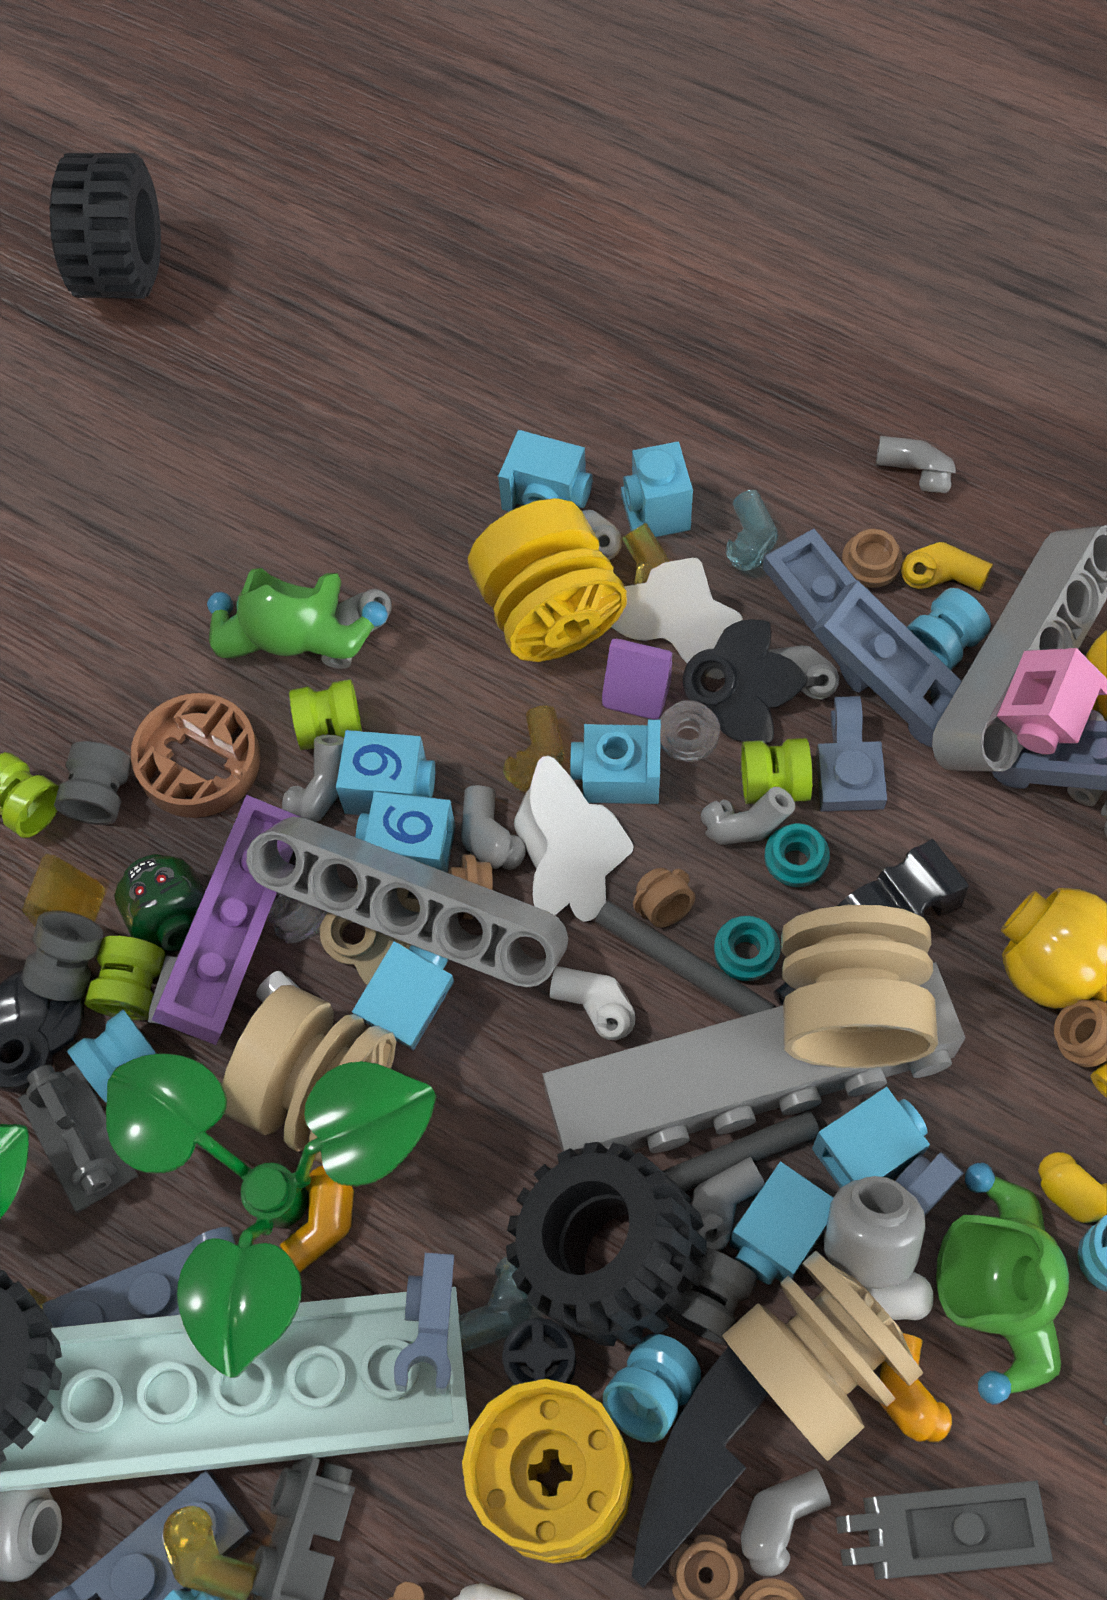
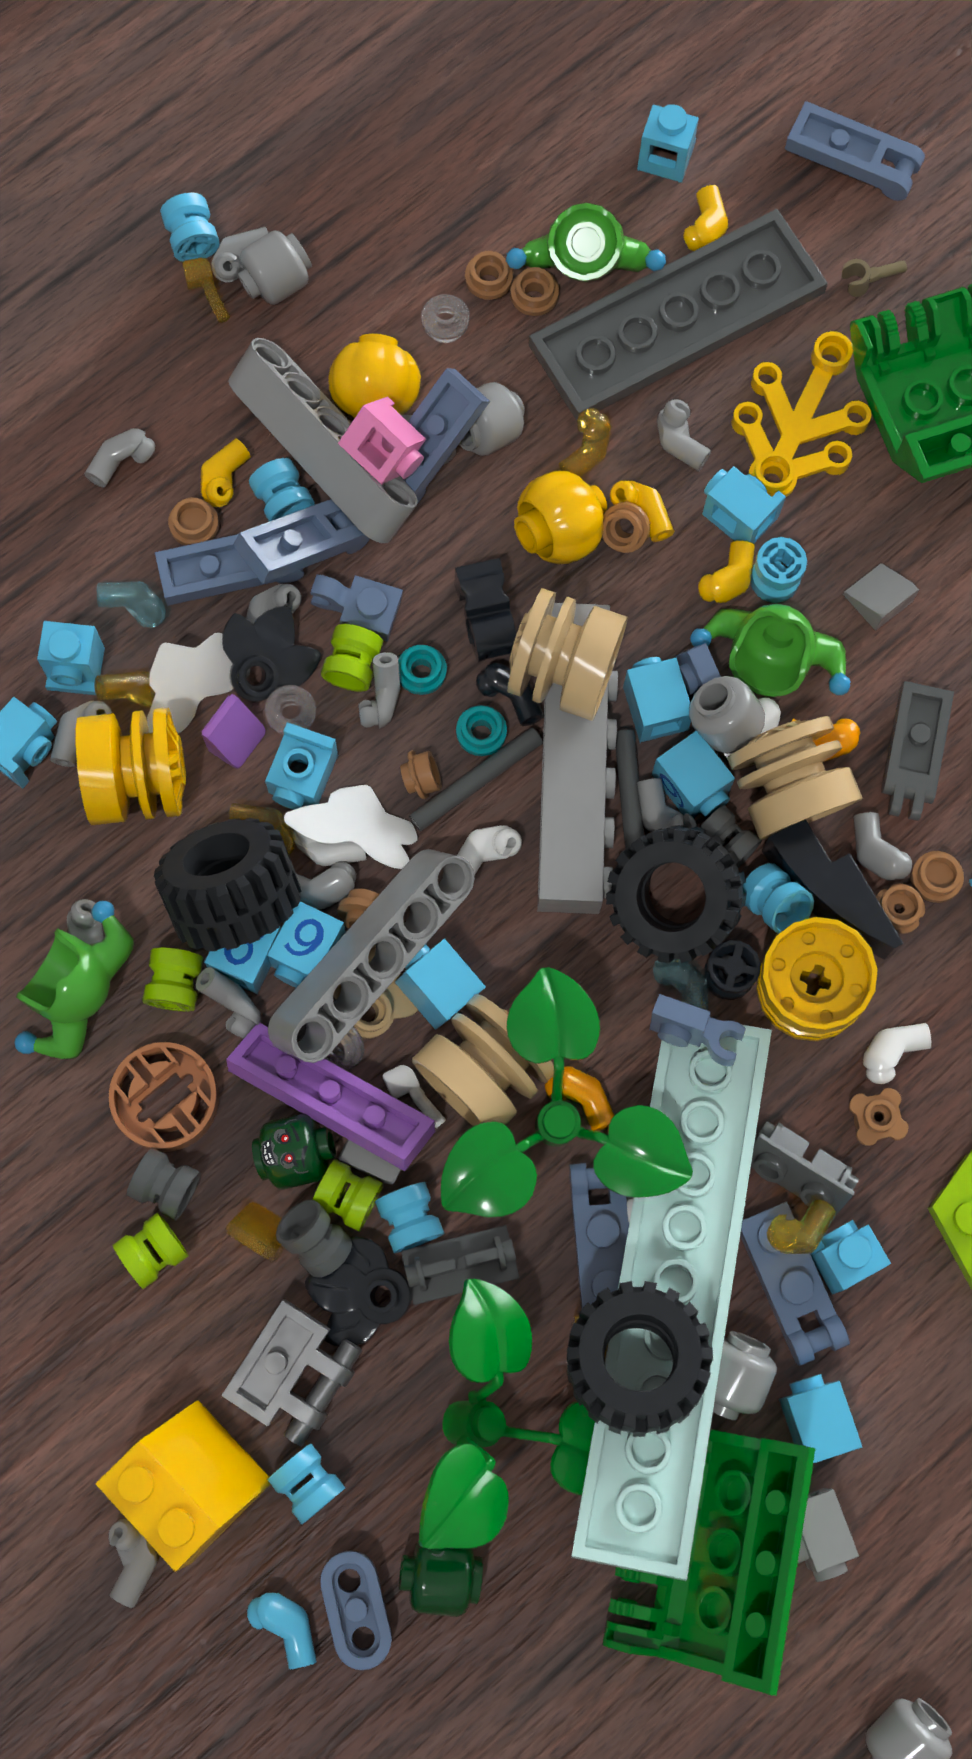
camera: 80 degrees left, 10 degrees up
none -> black tyre [154,818,301,951]

